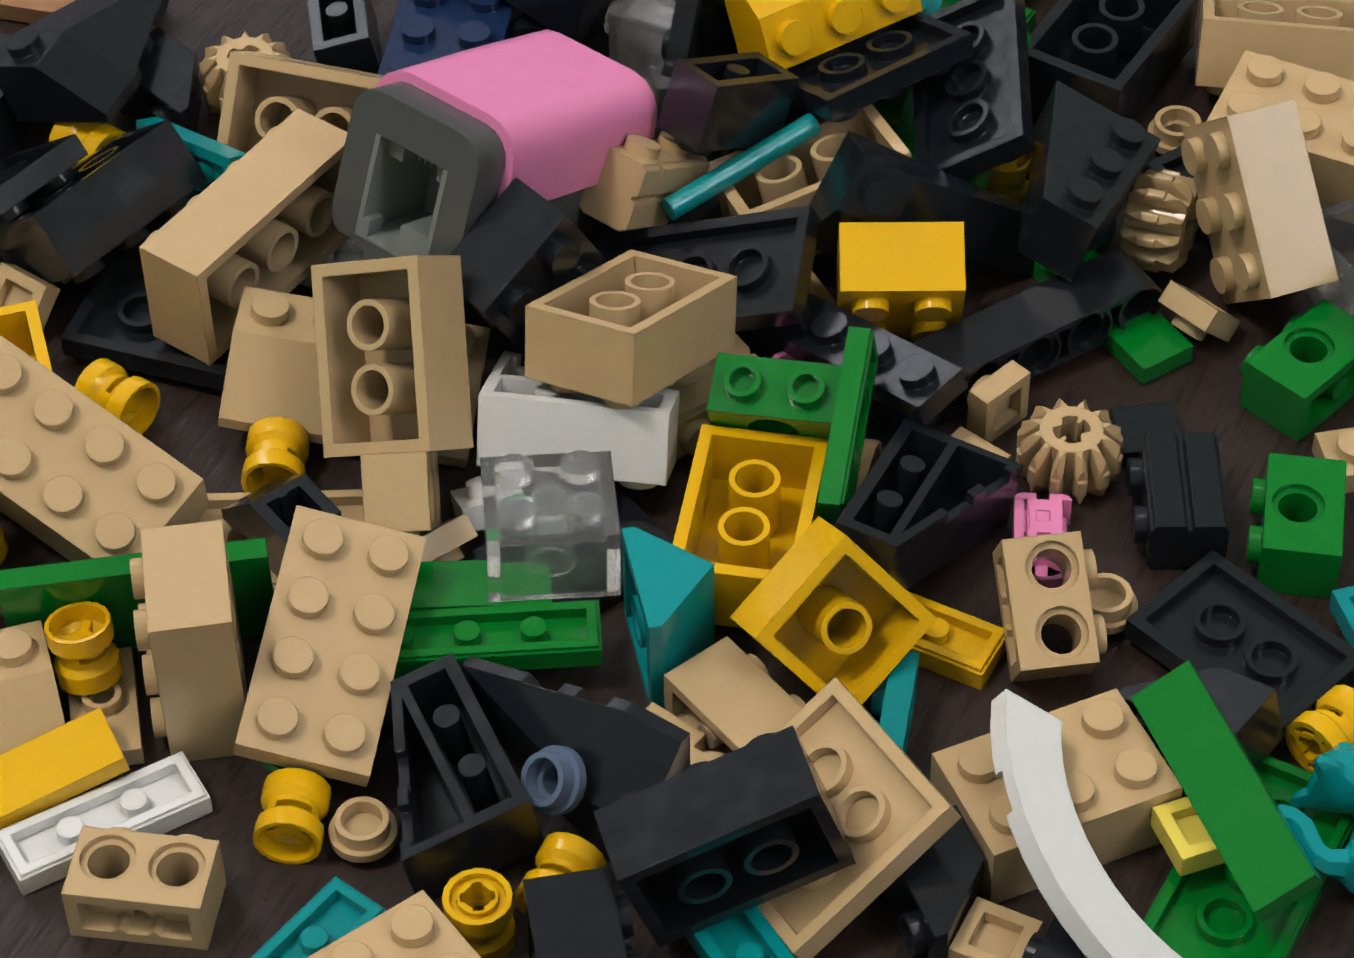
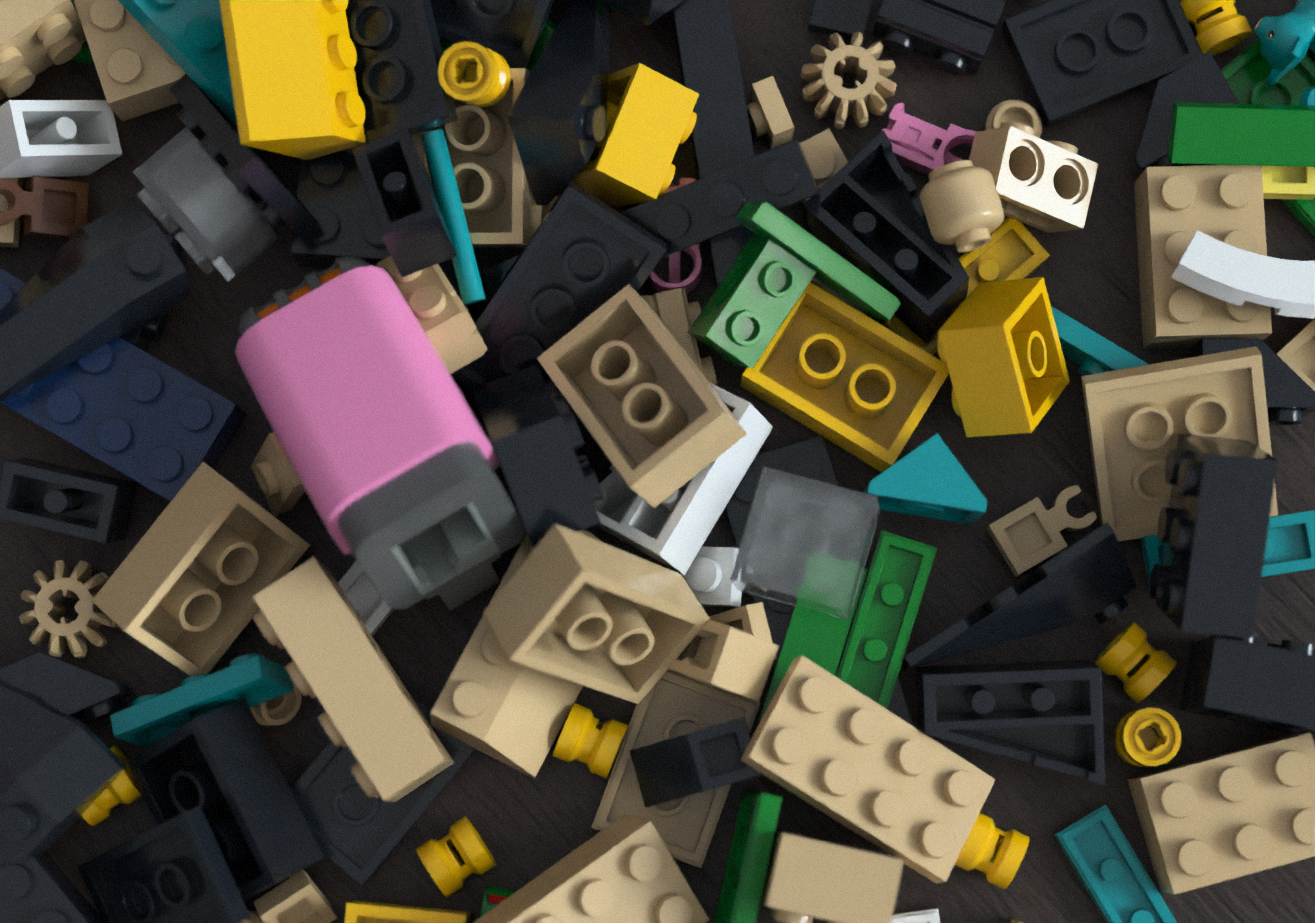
camera: 70 degrees left, 35 degrees up
tan plate [328,796,398,863] -> none
sand blue plate [520,745,587,815] -> none
tan brick [664,636,806,754] -> none
none -> yellow wheel [437,41,511,107]
none -> tan head [920,160,1004,252]

